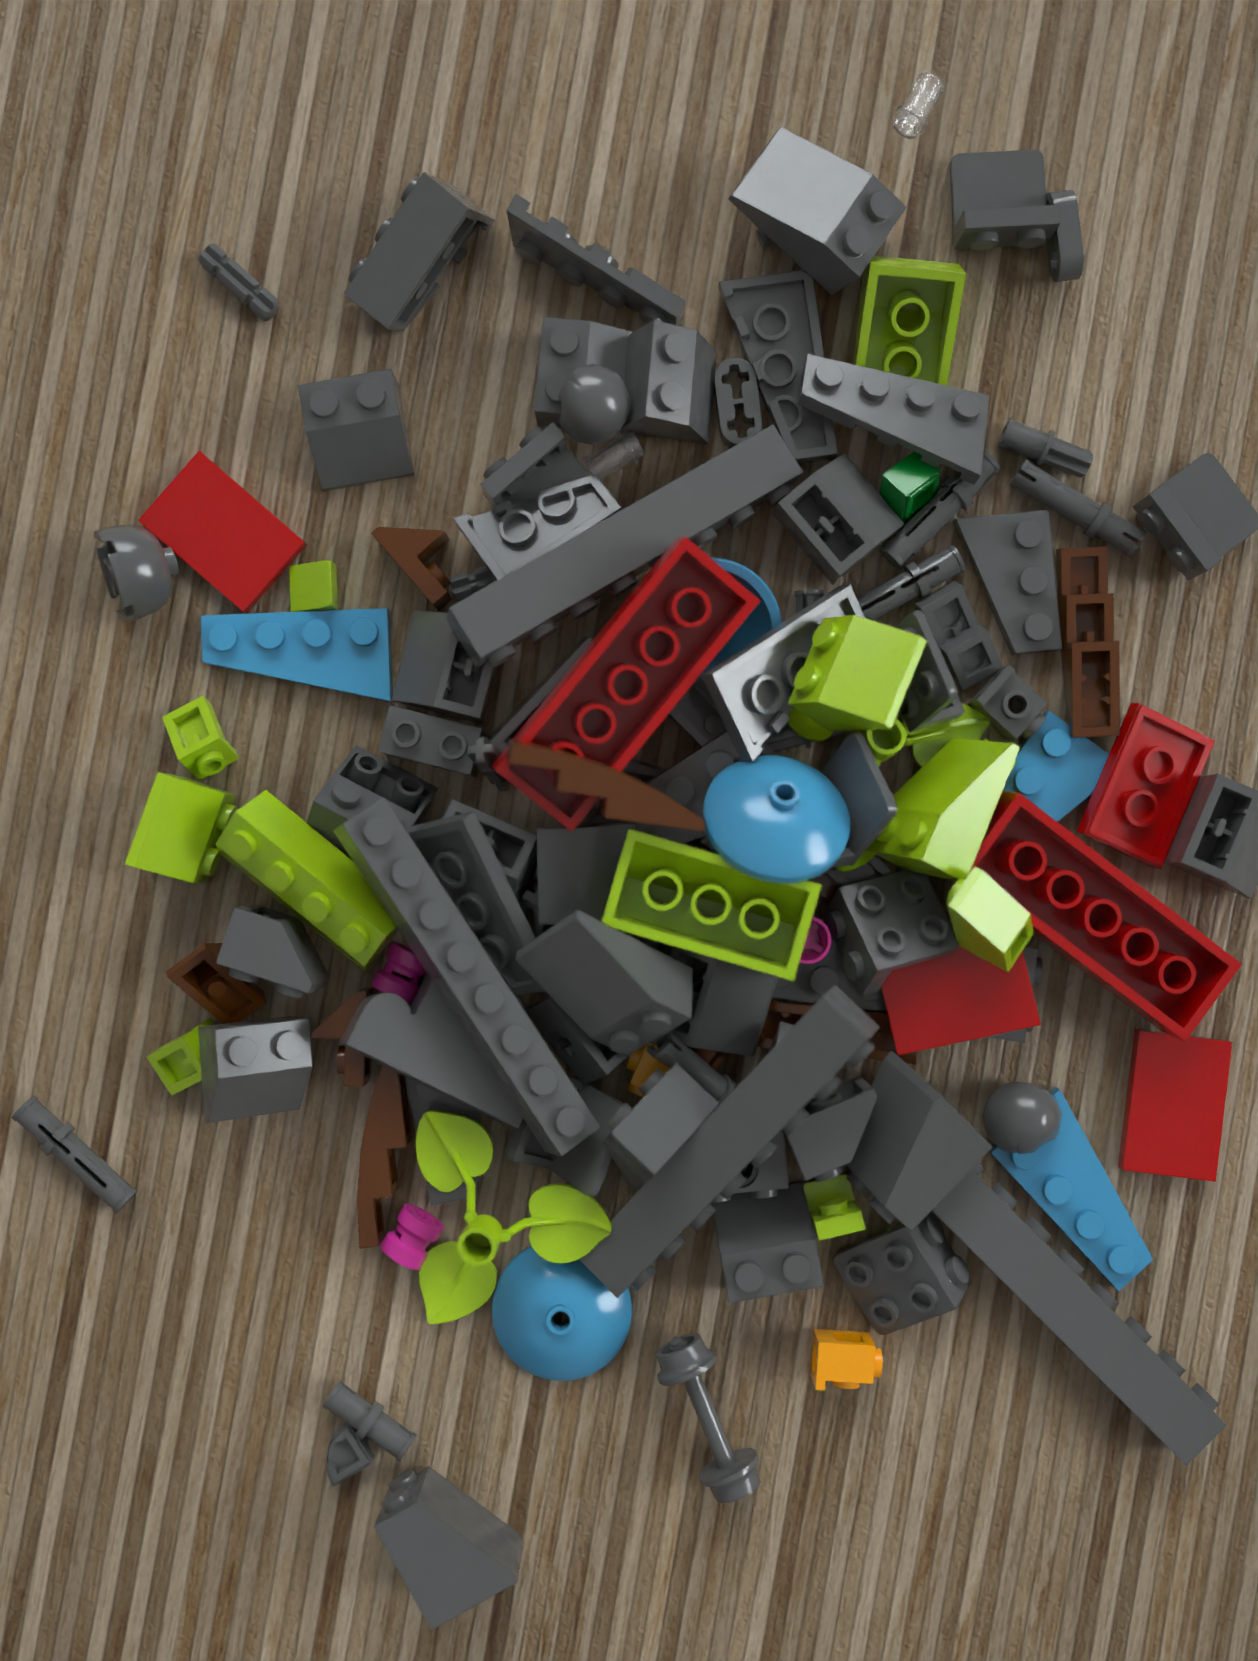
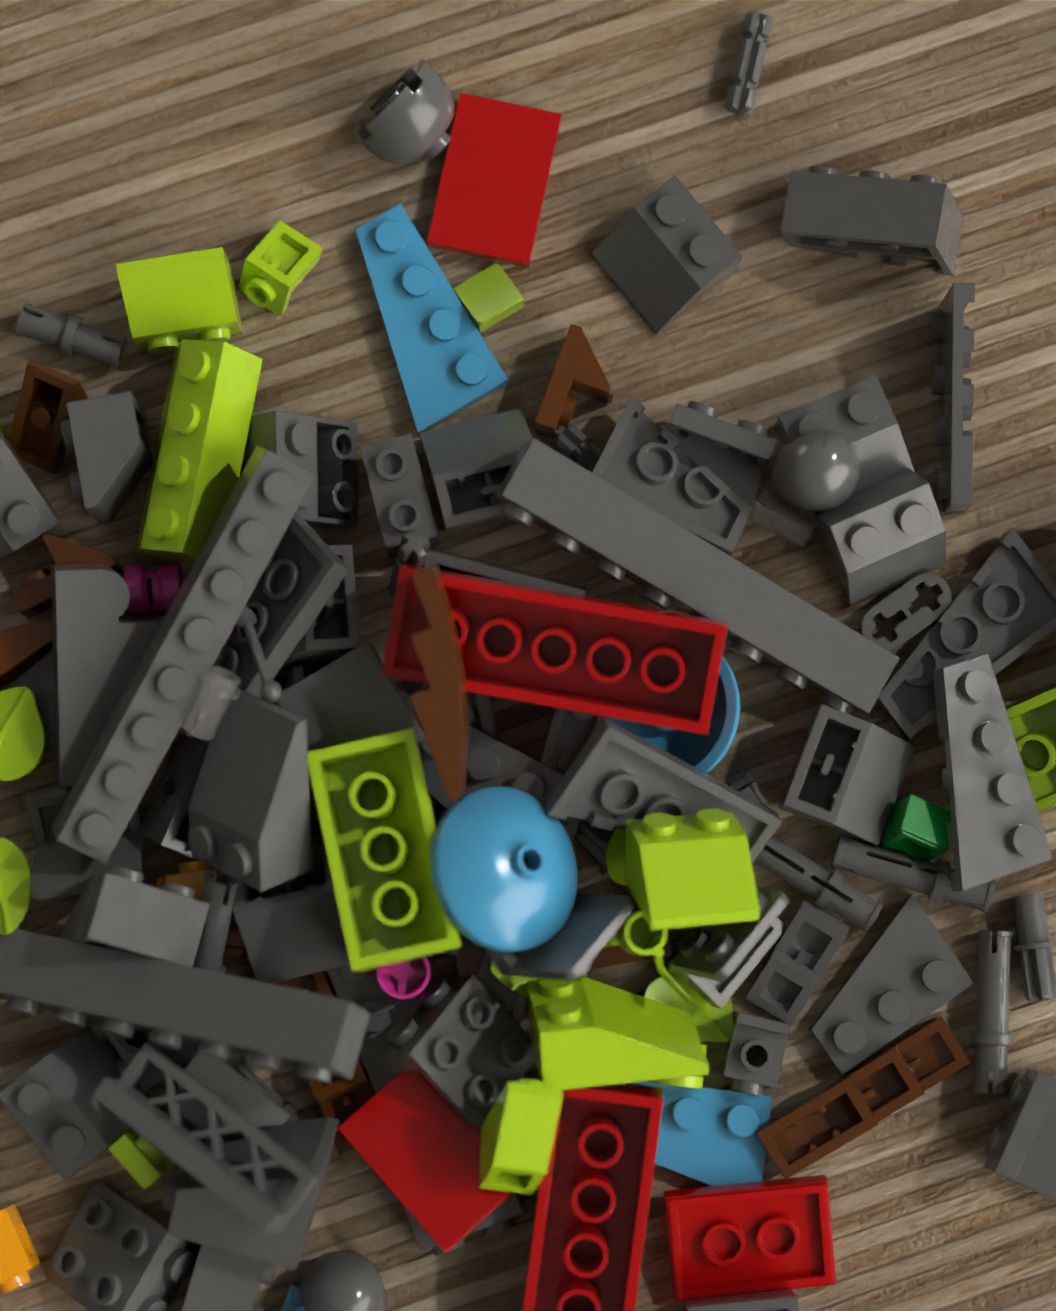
camera: 60 degrees right, 5 degrees down
none -> dark grey pin [15,303,127,369]
none -> dark grey fence [92,1043,320,1233]
none -> clear pin [181,666,241,740]
none -> dark grey hinge [236,606,281,702]

